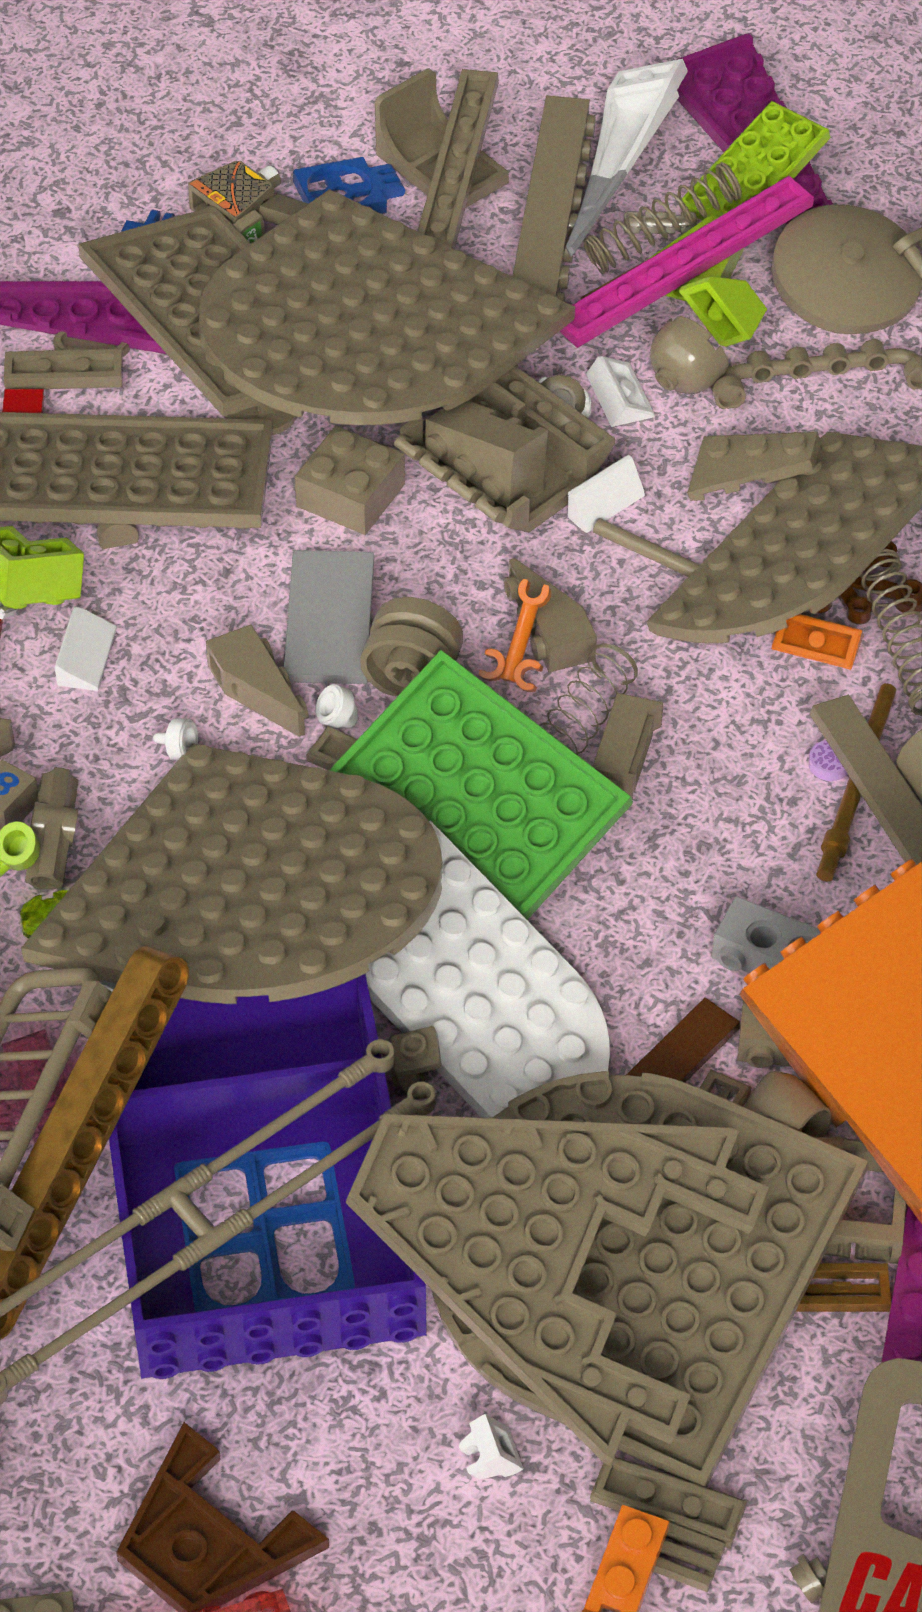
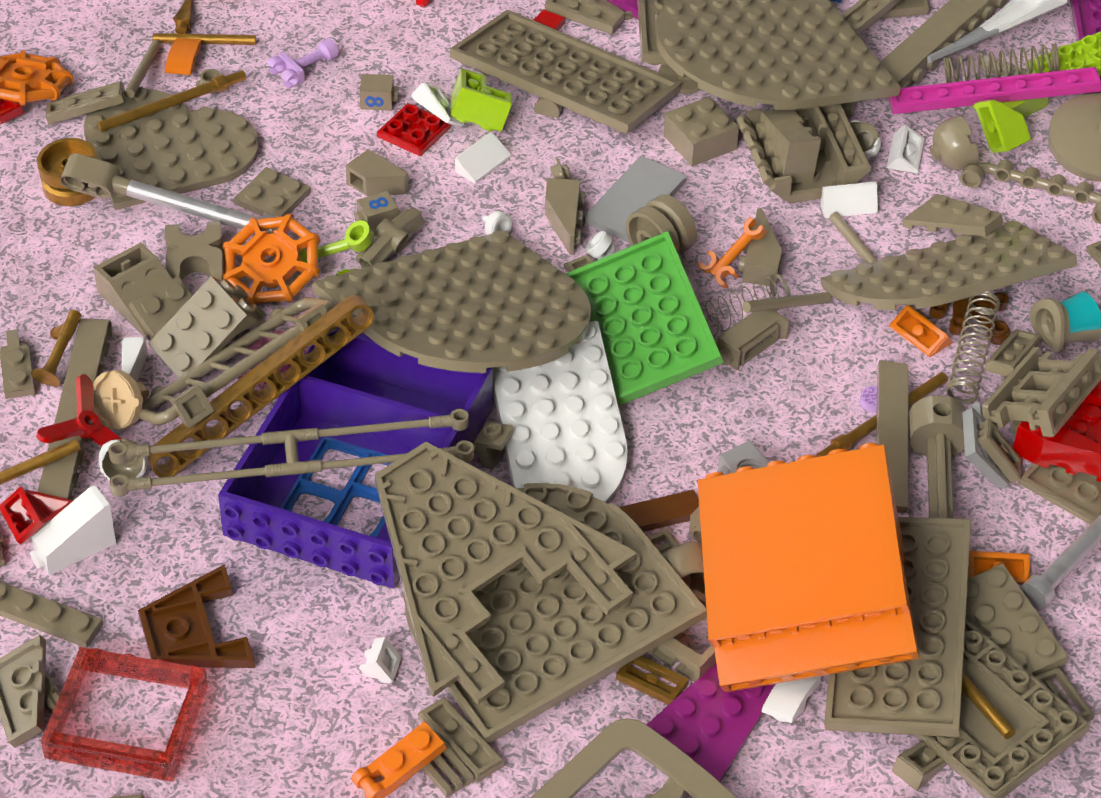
camera: 30 degrees right, 5 degrees down
none -> dark tan plate [550,158,572,179]
none -> dark tan bar [743,292,831,313]

